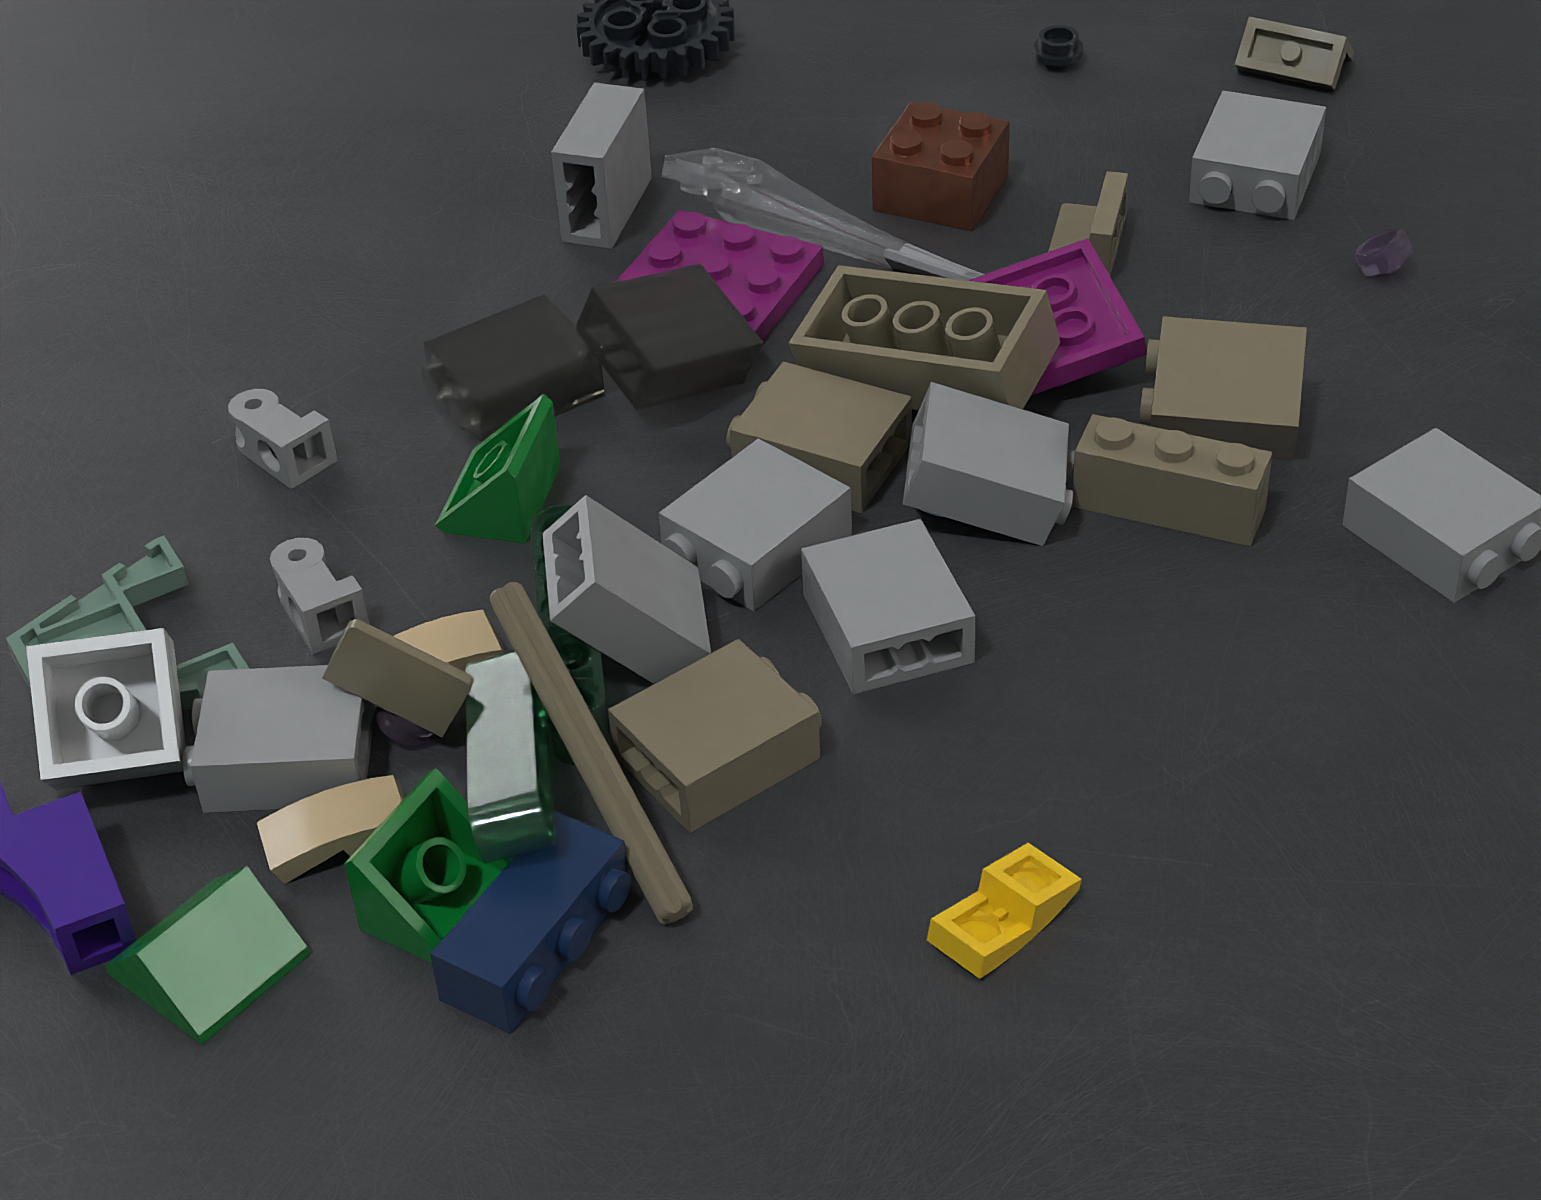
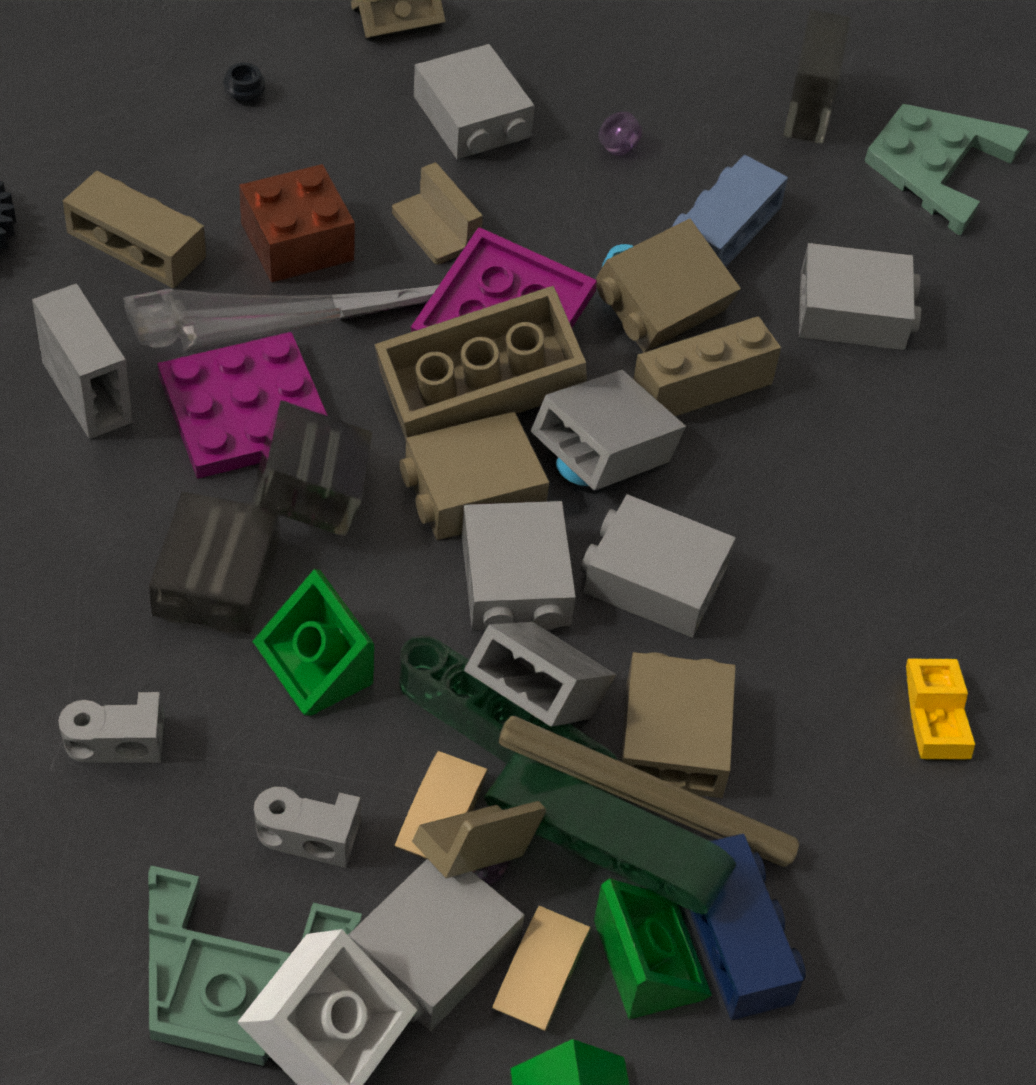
camera: 55 degrees left, 10 degrees up
none -> dark tan brick [63,170,206,289]
none -> sand blue brick [672,155,788,267]

